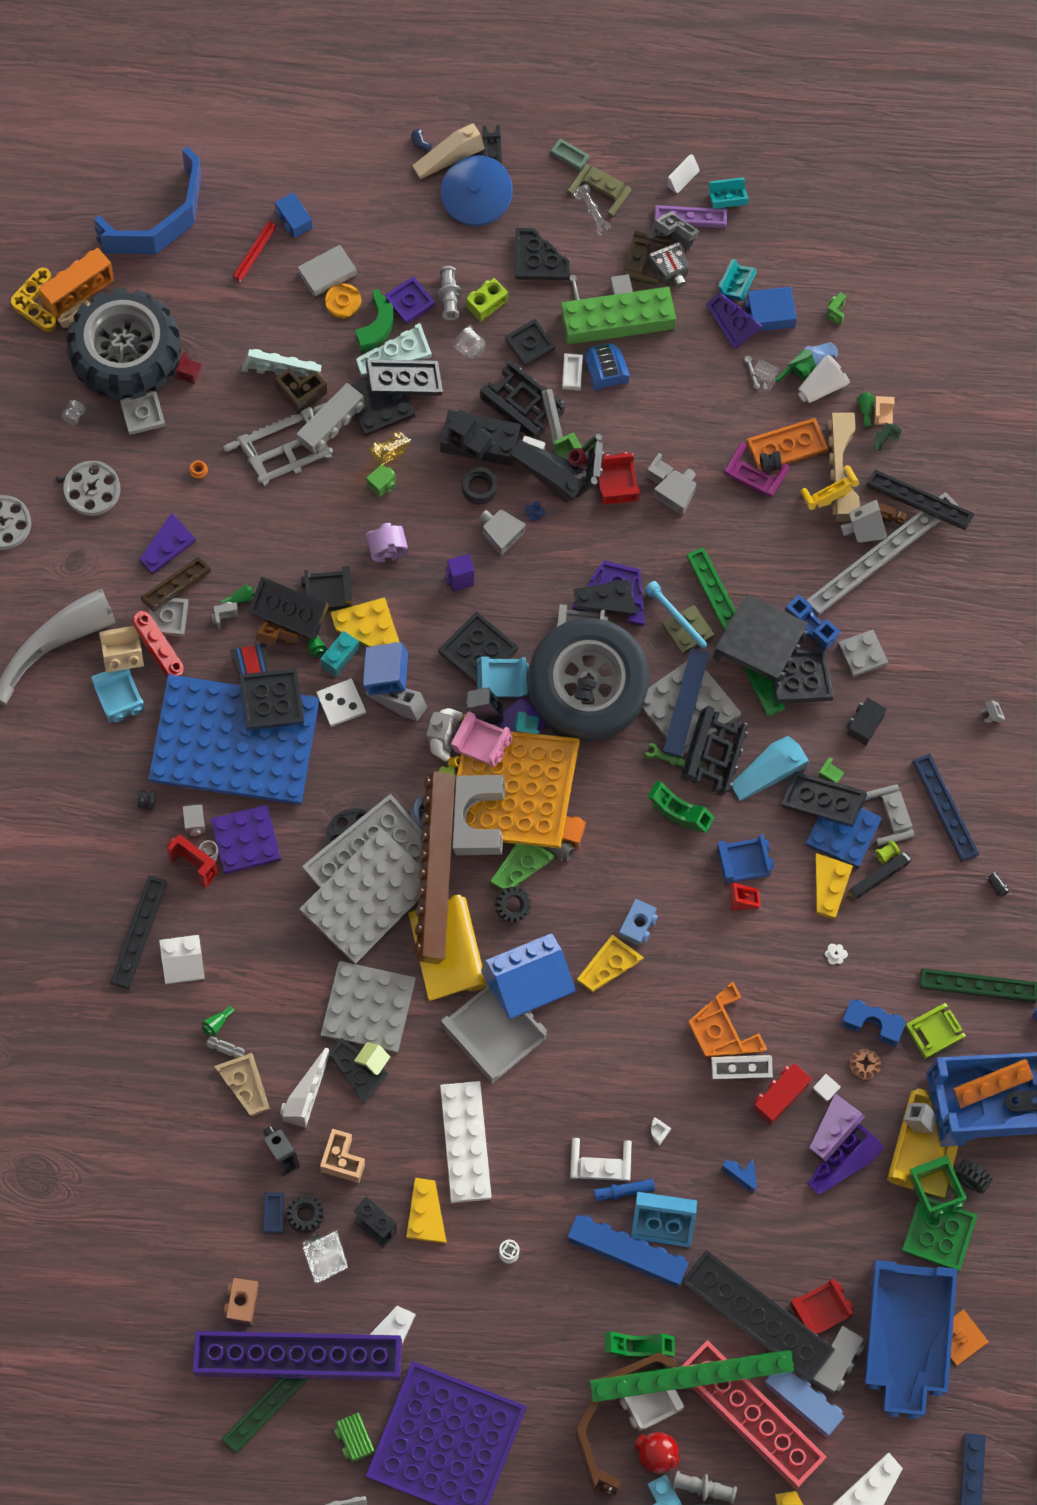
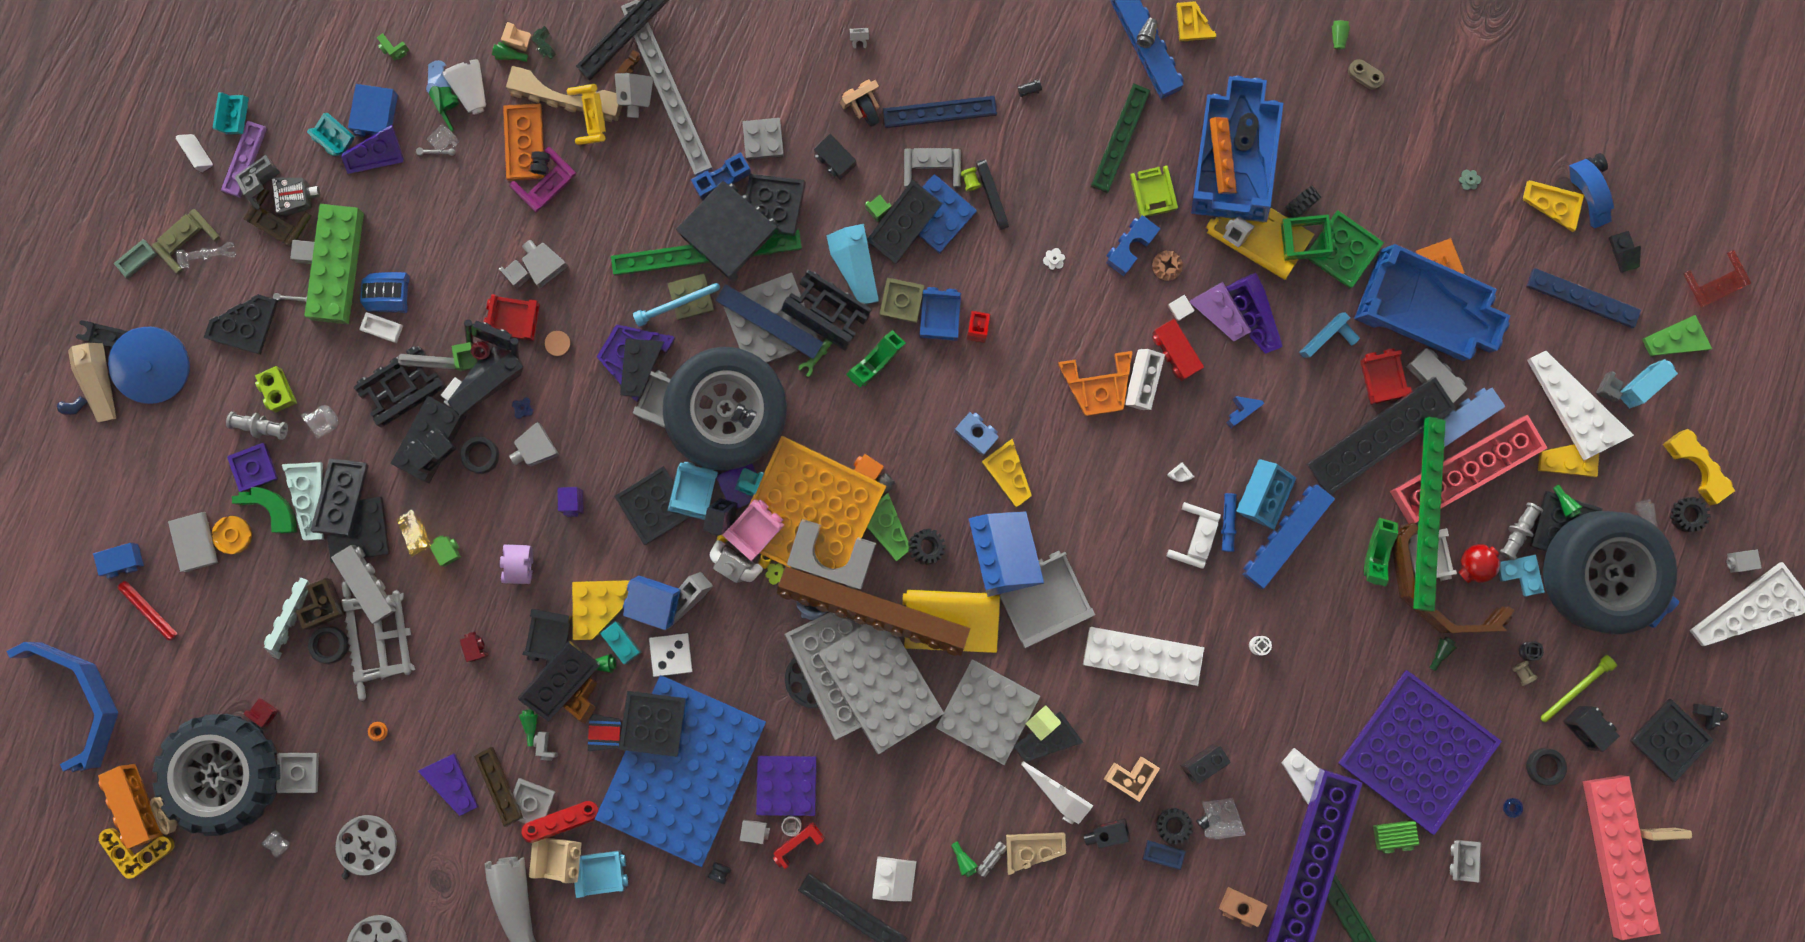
camera: 75 degrees left, 15 degrees up
yellow wing [406,1178,446,1244] -> none
black plate [505,319,556,367] -> none
yellow wing [815,853,853,920] -> none
none -> black tyre [308,627,349,664]
none -> dark red brick [460,632,489,662]
none -> nougat piece [545,331,571,356]
none -> light nougat plate [840,79,879,127]
none -> olive plate [879,278,924,323]
none -> dark azure piece [1299,312,1360,358]
none -> dark green cone [1429,636,1457,671]

